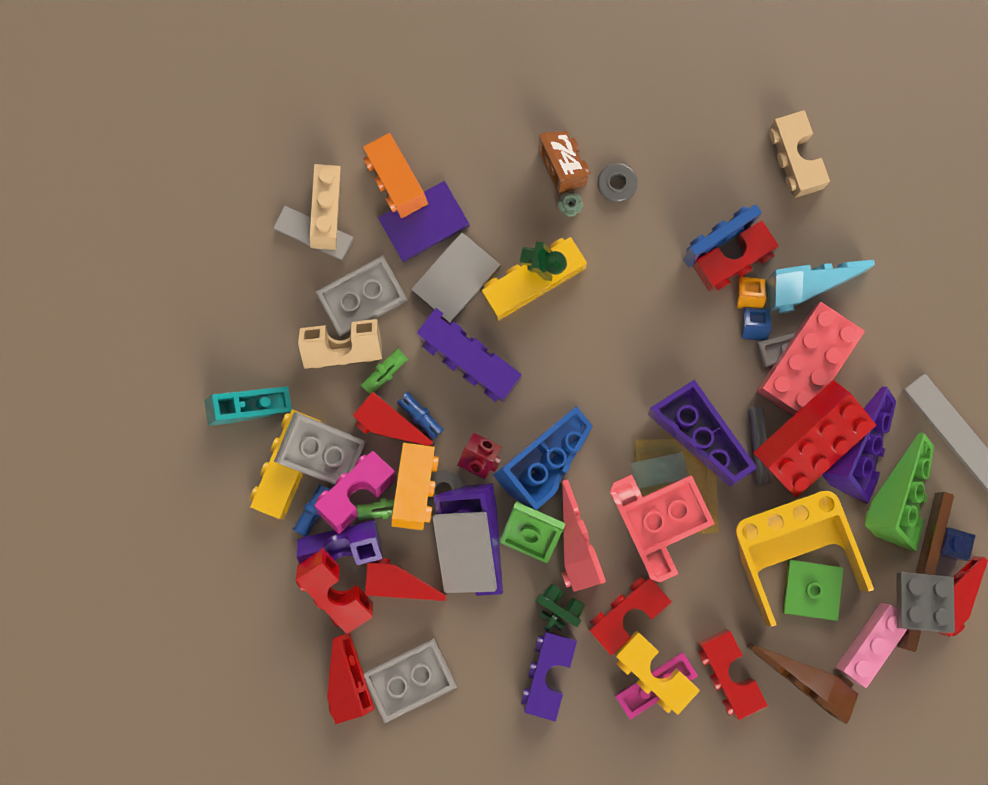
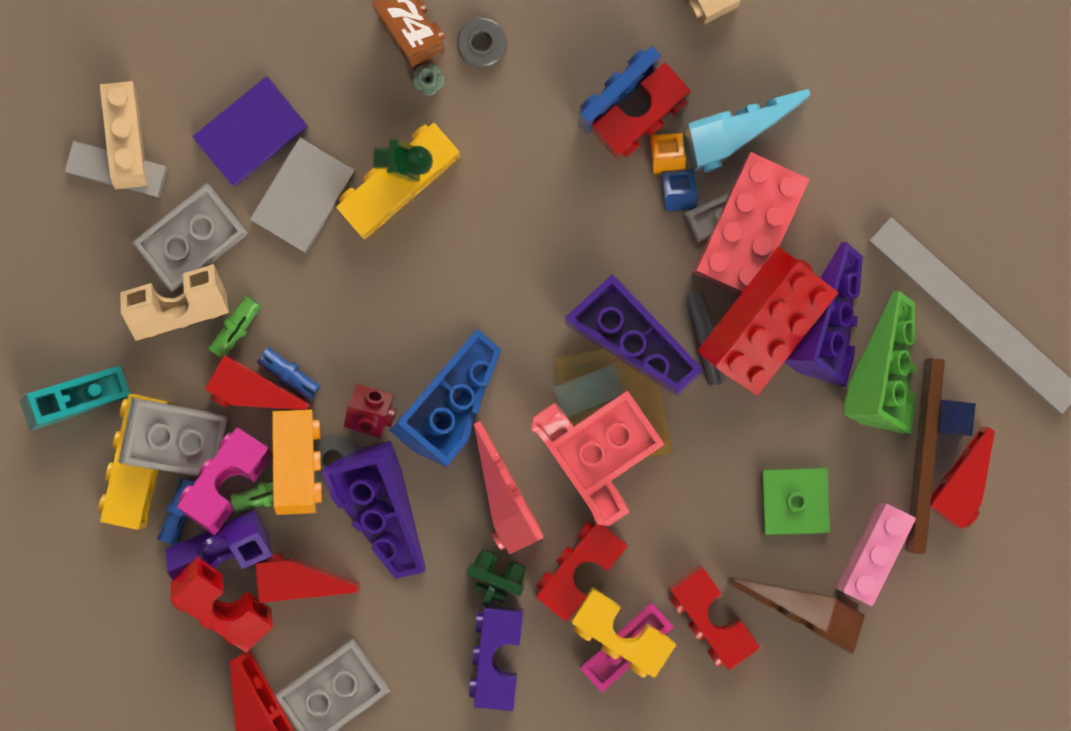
camera: 20 degrees left, 5 degrees up
orange brick [363,133,428,219] -> none
dark purple wedge [417,308,522,402] -> none
light grey tile [433,512,497,593] -> none
bright green plate [499,502,566,563] -> none
yellow windscreen [736,491,874,627] -> none
dark grey plate [896,572,955,633] -> none

